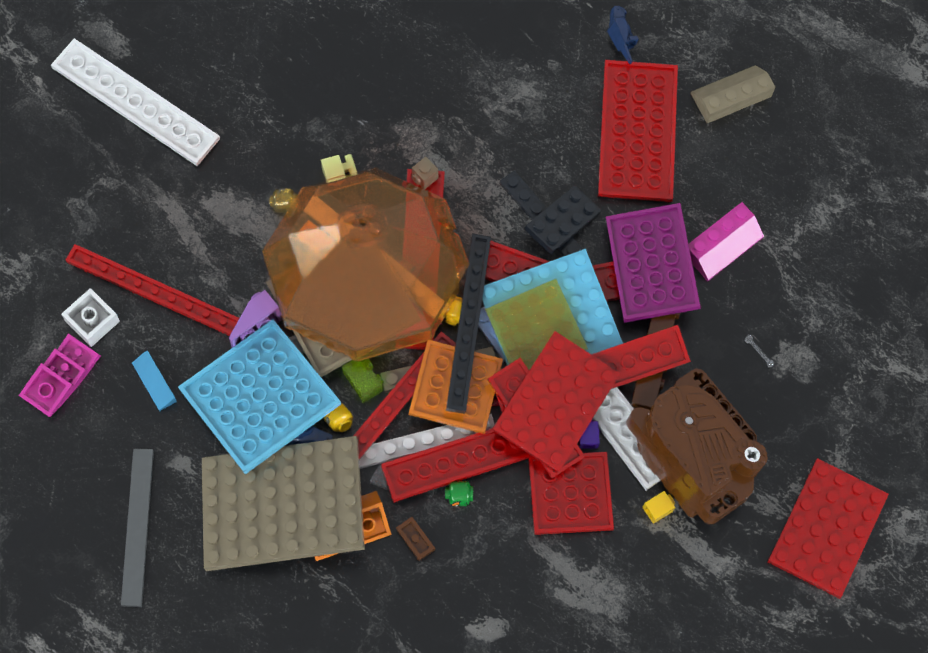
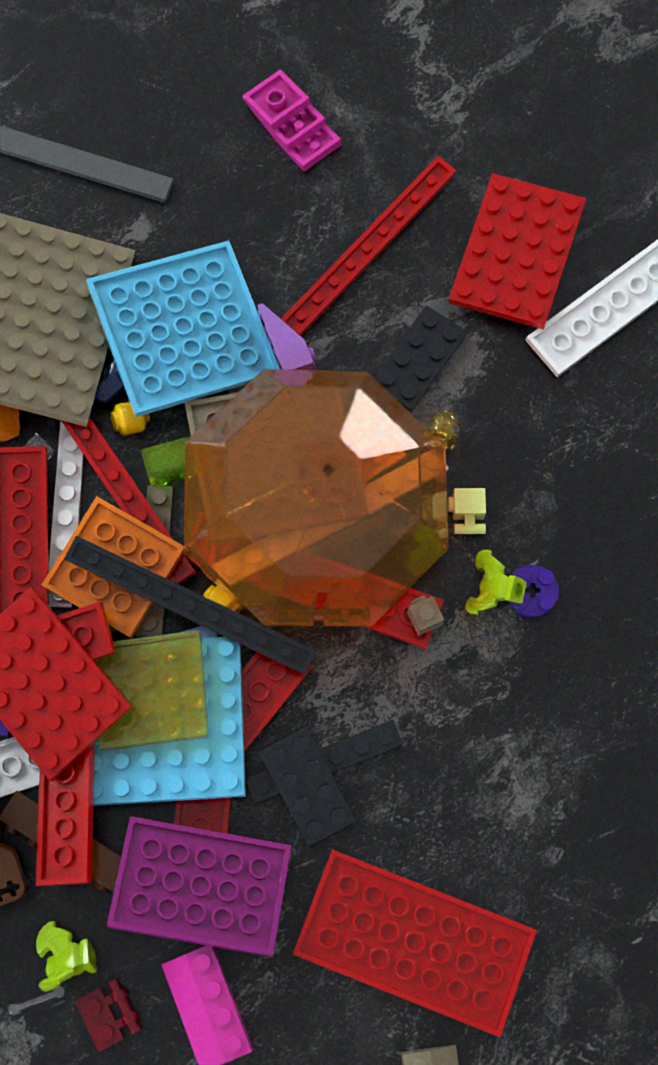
camera: 110 degrees right, 5 degrees up
white brick [62,288,120,347] -> none
dark azure slope [132,350,177,411] -> none
dark blue animal [607,6,639,64] -> none
none -> lime animal [36,921,97,992]
none -> dark red plate [75,978,141,1052]
none -> black plate [370,305,467,413]
none -> red plate [449,173,586,330]
none -> lime animal [465,550,527,615]
none -> dark purple plate [508,565,559,618]

